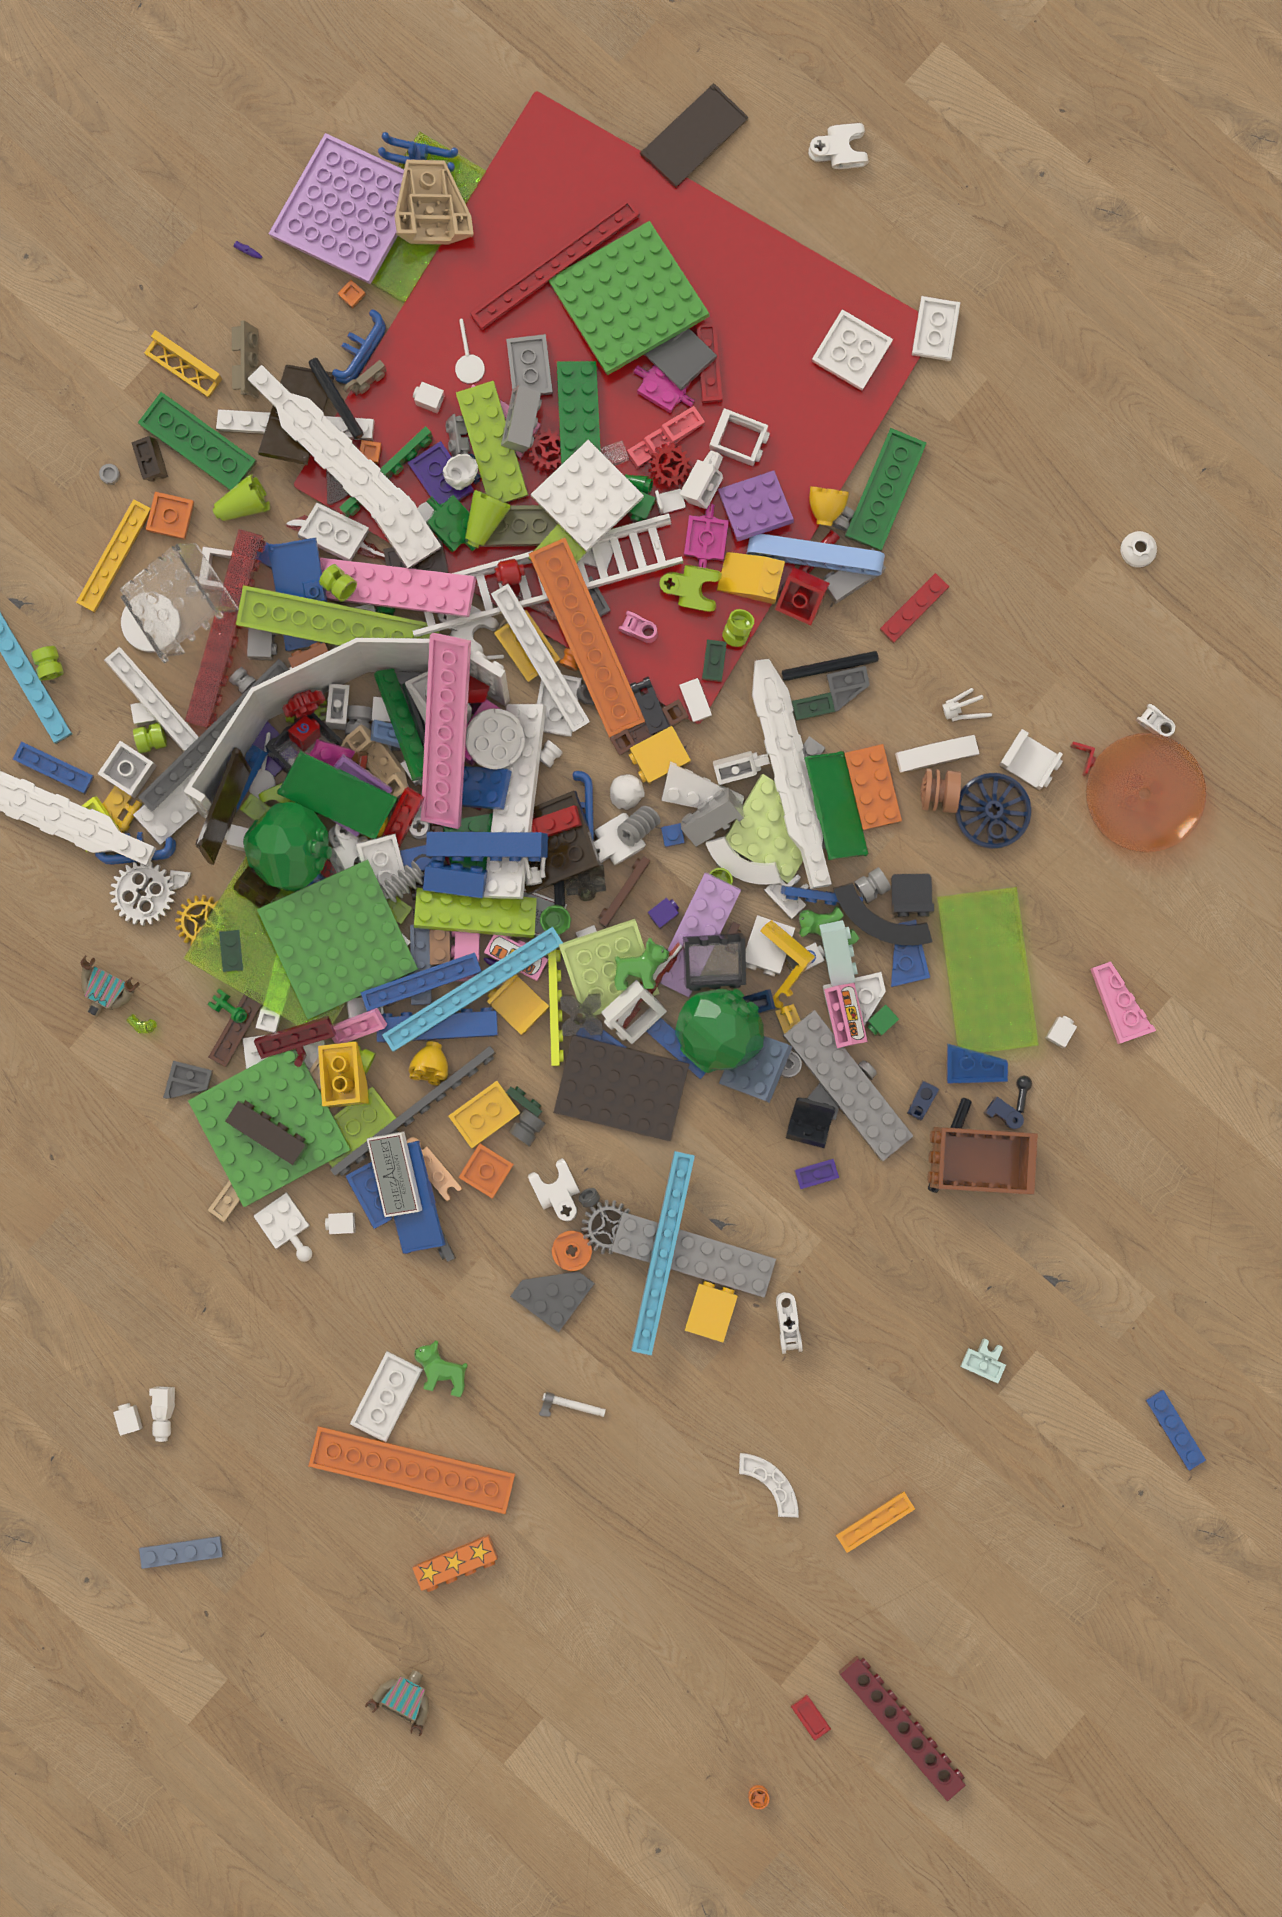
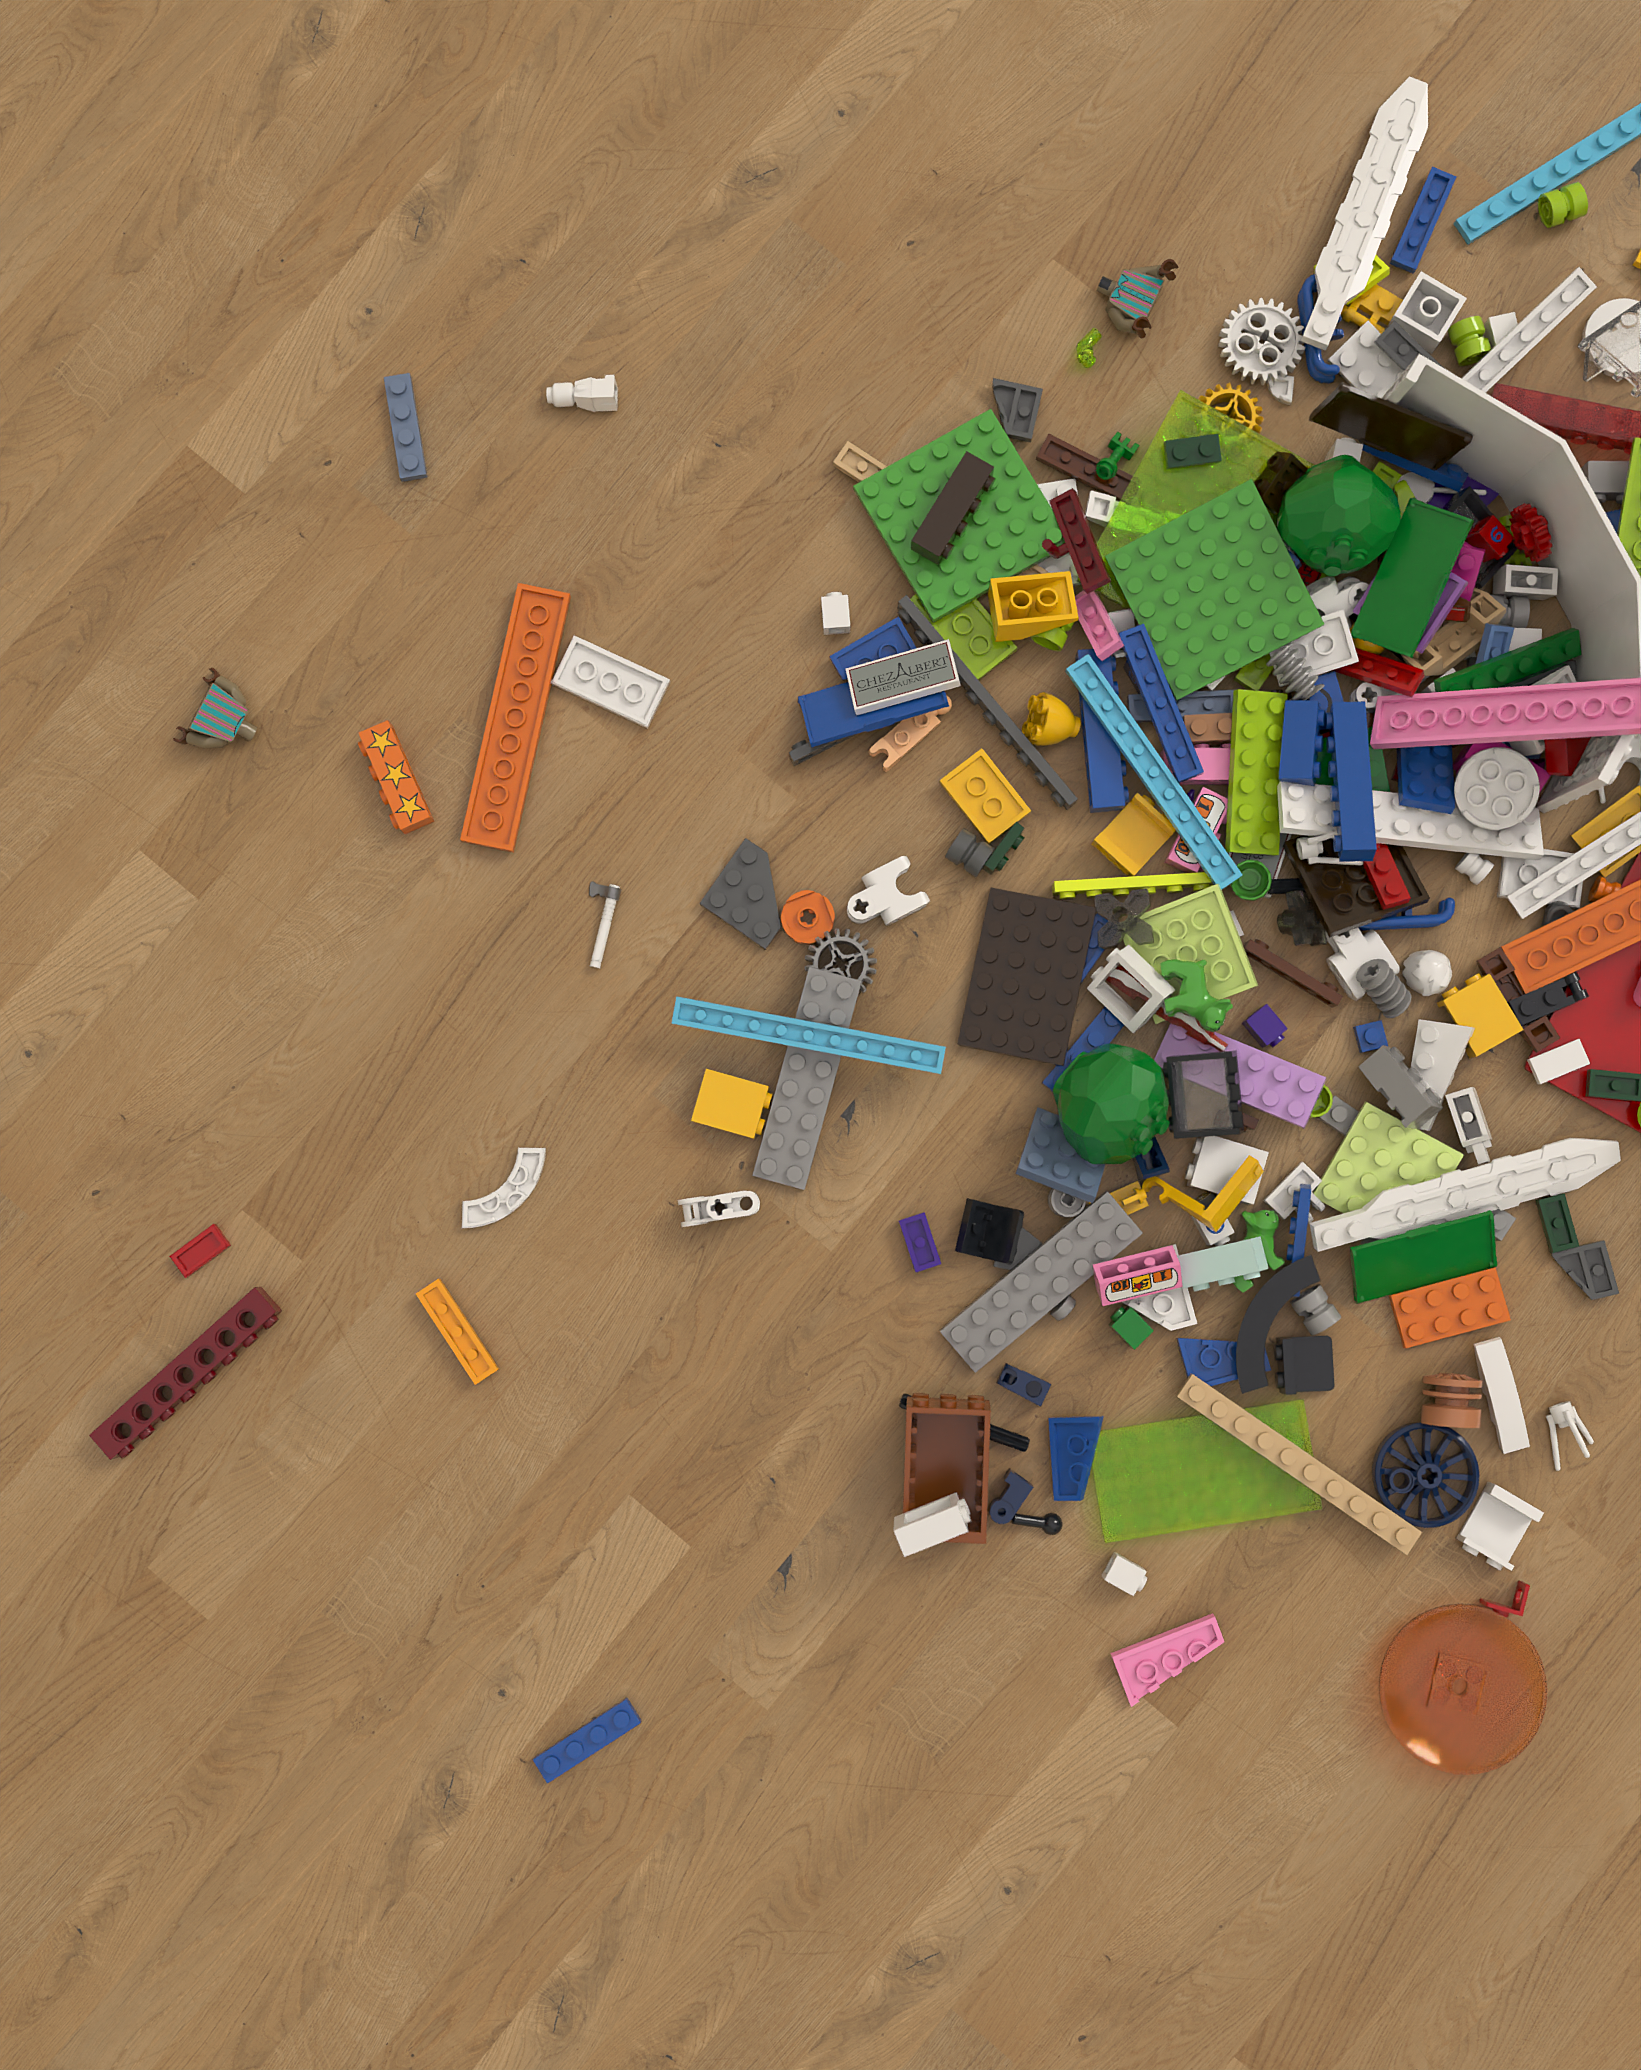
camera: 90 degrees right, 0 degrees up
white brick [113,1403,143,1436] -> none
white plate [254,1193,312,1262] -> none
bright green animal [414,1341,468,1397] -> none
orange plate [458,1143,514,1199] -> none
dark grey tile [579,1188,600,1207] -> none
white tile [706,836,782,885] -> none
orange wheel [748,1785,769,1810] -> none
black axle [781,651,879,681] -> none
light aqua plate [960,1338,1006,1383] -> none
white piece [1136,704,1175,740] -> none
none -> white window [894,1492,971,1557]
none -> tan plate [1176,1374,1422,1555]

